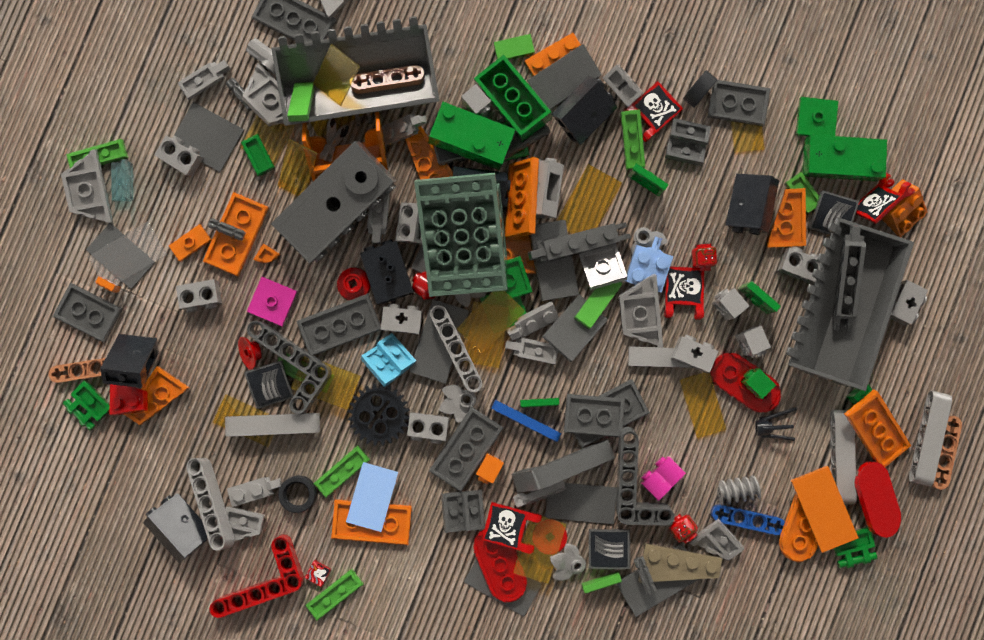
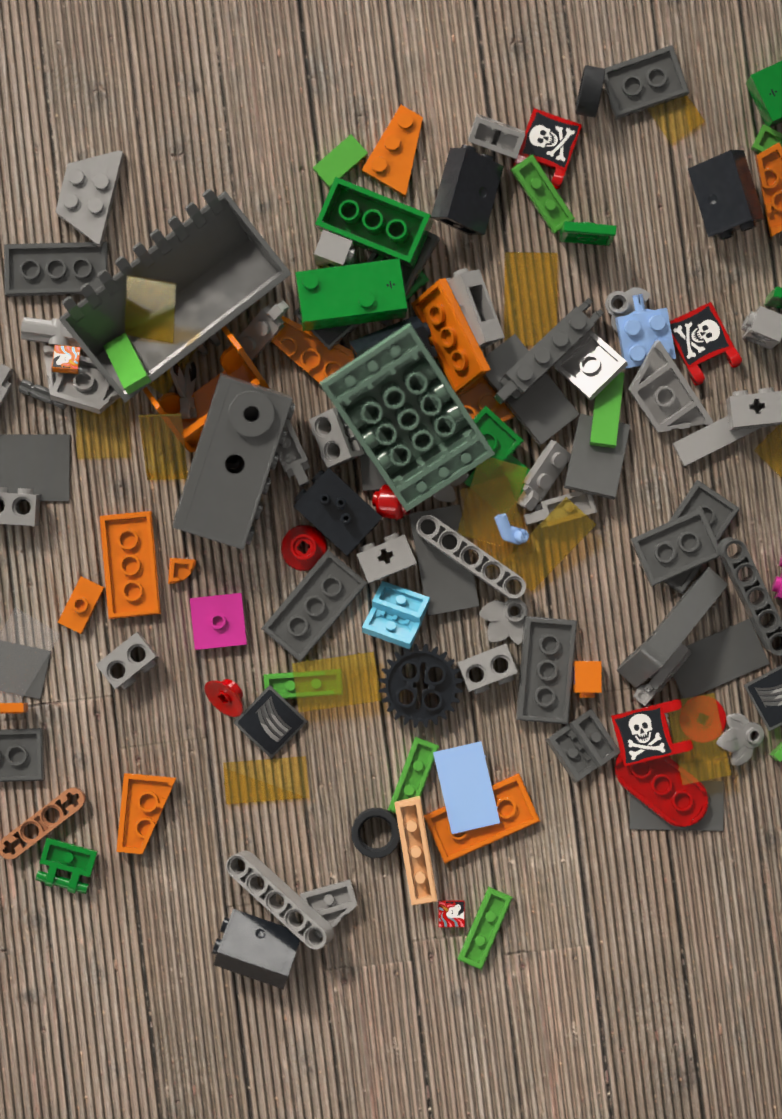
camera: 25 degrees left, 0 degrees up
black piece [100,334,159,388] -> none
red wing [109,384,148,416] -> none
dark grey axle [208,218,246,241] -> none
red beam [209,534,304,618] -> none
light grey beam [225,413,320,436] -> none
light grey hinge [227,477,282,507] -> none
green tile [241,134,275,176] -> none
dark grey beam [247,321,332,414] -> none
nougat beam [350,65,424,94] -> none
blue beam [491,400,562,442] -> none
green tile [520,397,559,408] -> none
dark grey window [527,44,602,109] -> none
dark grey slope [665,118,711,166] -> none
red head [691,244,718,271] -> none
green plate [796,97,839,137] -> none
none -> tile [52,345,81,374]
none -> light nougat slope [394,796,438,906]
none -> light blue arm [494,513,529,545]
none -> clear yellow piece [502,497,596,592]

